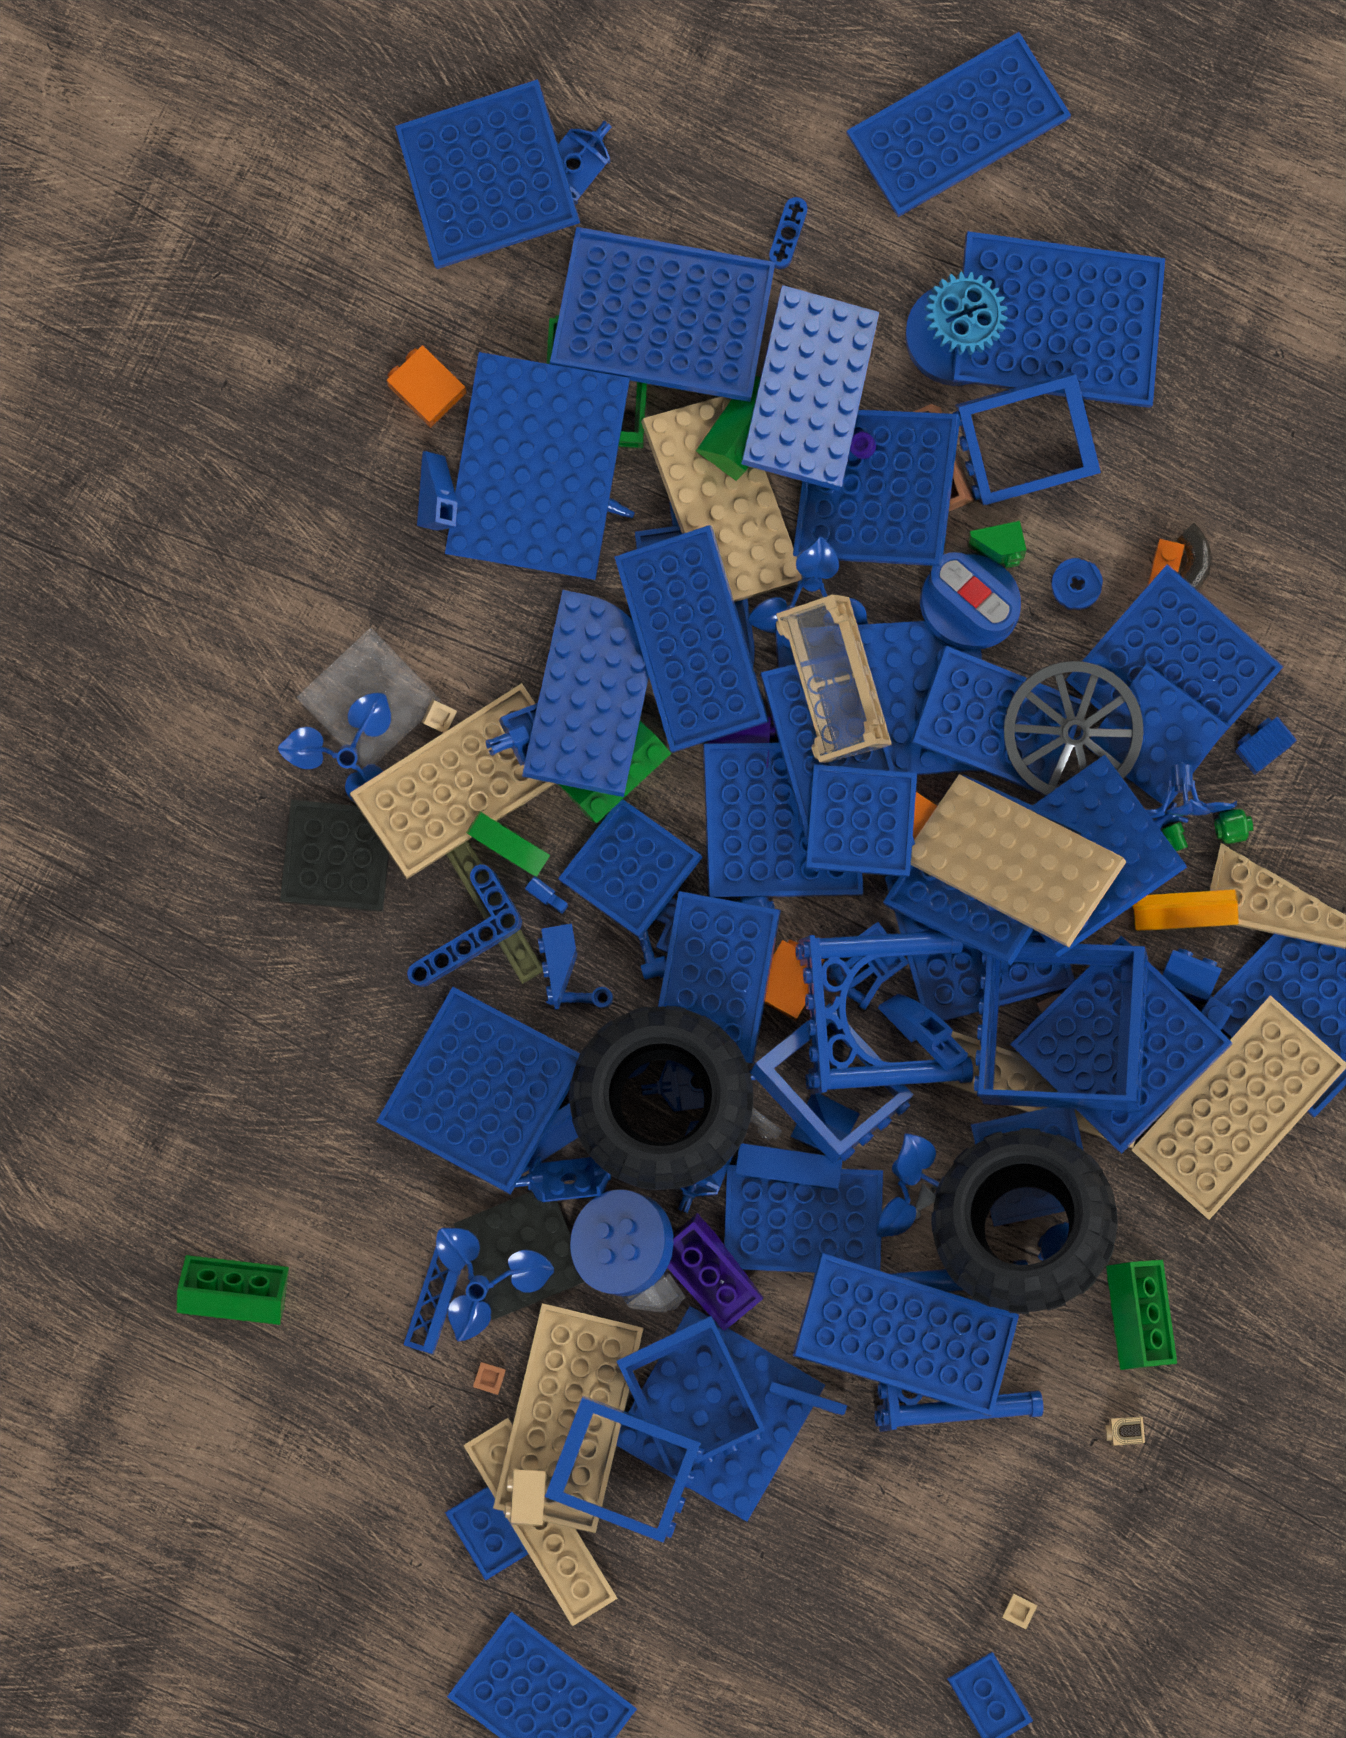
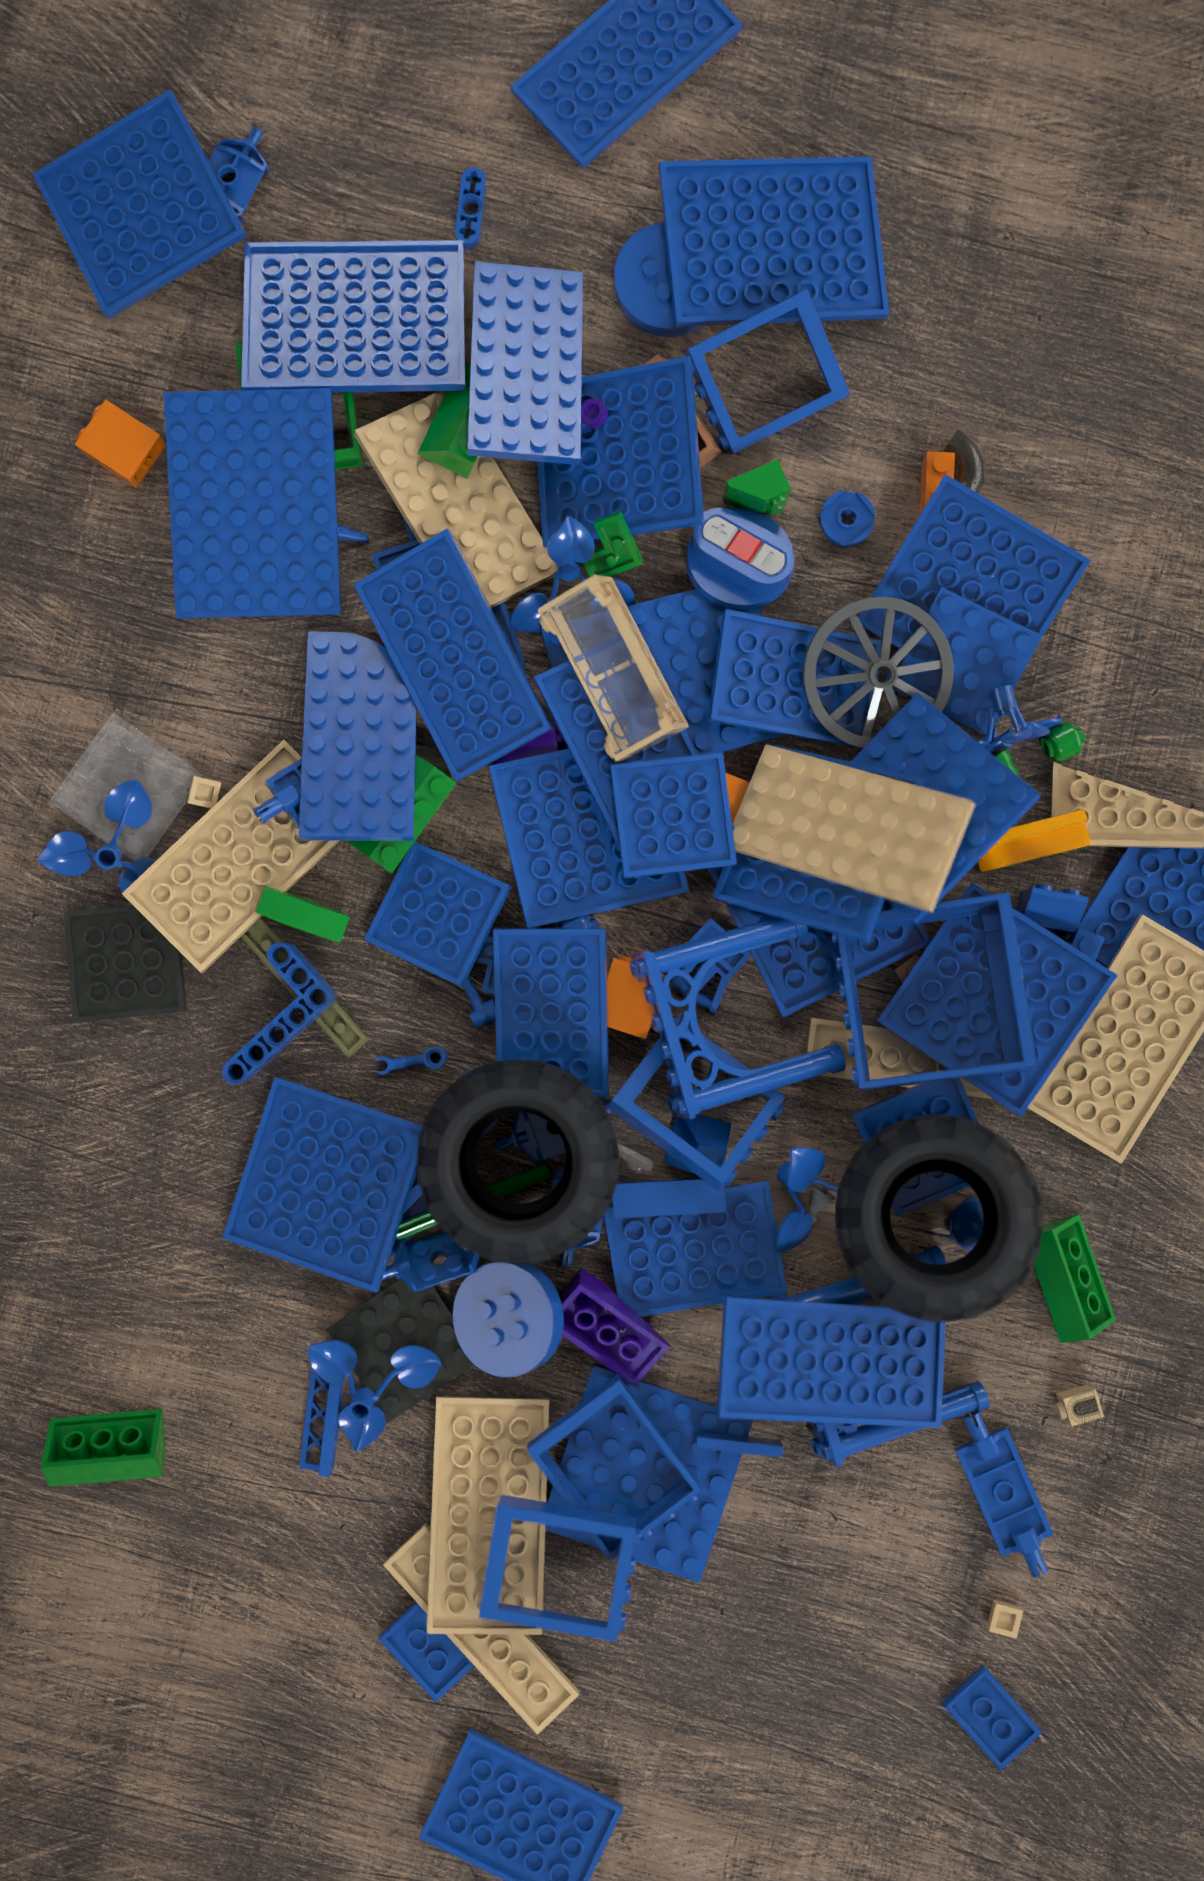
camera: 15 degrees left, 5 degrees up
blue slope [417,451,458,531] -> none
nougat plate [473,1362,506,1395] -> none
tan brick [505,1469,546,1526] -> none
blue bar [525,876,568,914] -> none
blue slope [538,924,577,1009] -> none
clear slope [621,1270,686,1313] -> none
blue slope [878,994,968,1071] -> none
dark azure gear [924,272,1008,355] -> none
blue brick [1235,717,1297,775] -> none
none -> green axle [396,1163,551,1240]
none -> green plate [583,510,644,577]
none -> blue plate [954,1411,1054,1578]

